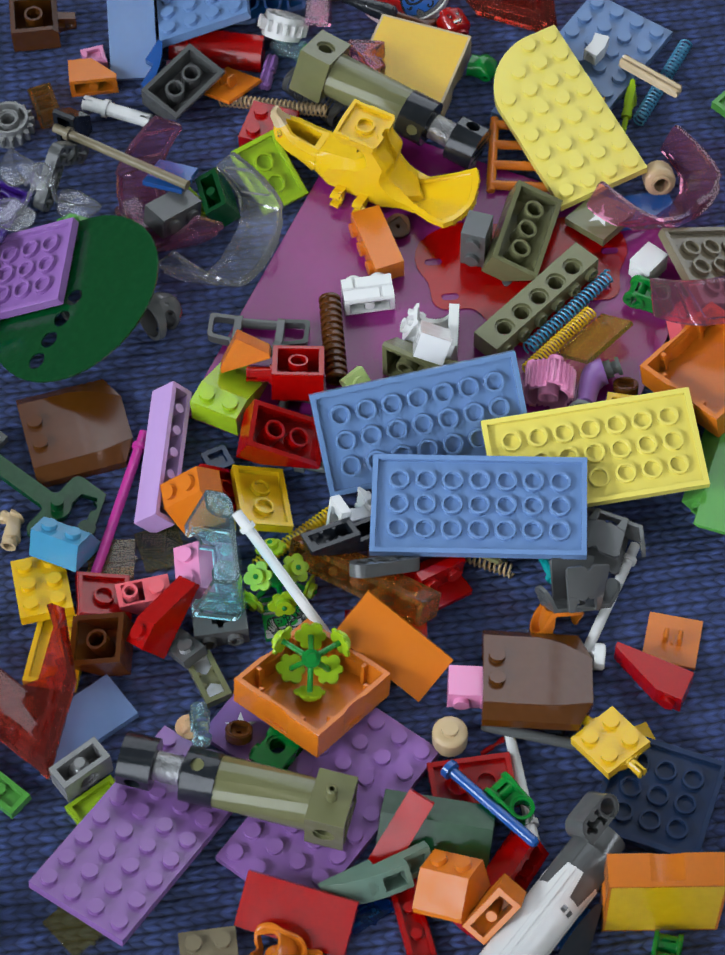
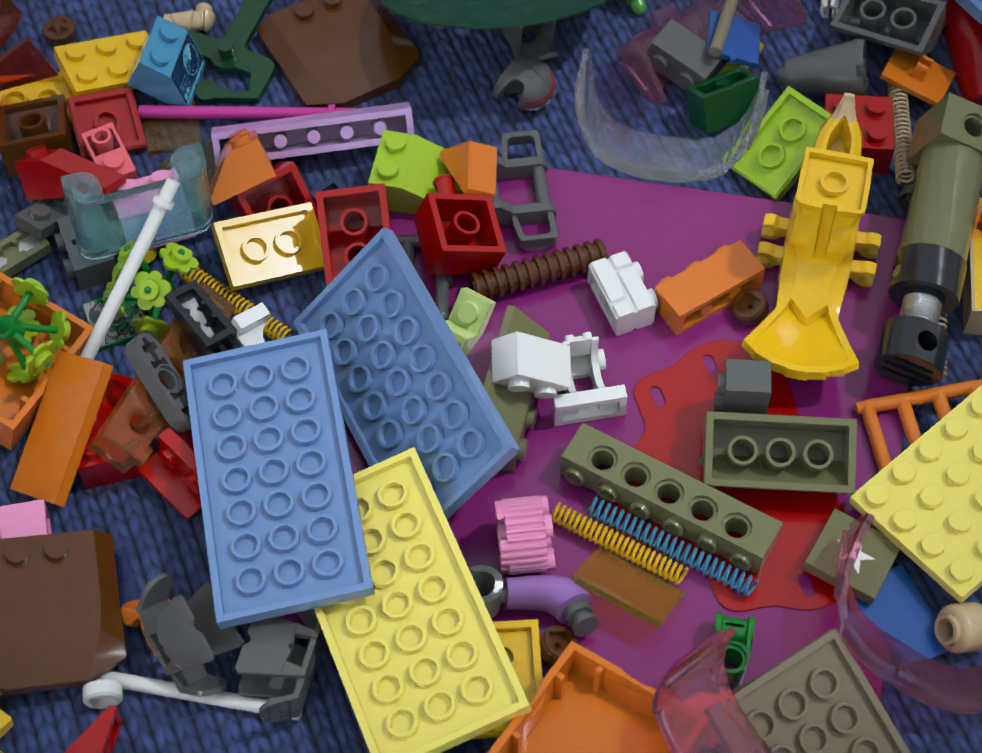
camera: 75 degrees right, 0 degrees up
white brick [628,241,668,281] -> none
none -> dark grey cone [779,38,868,98]

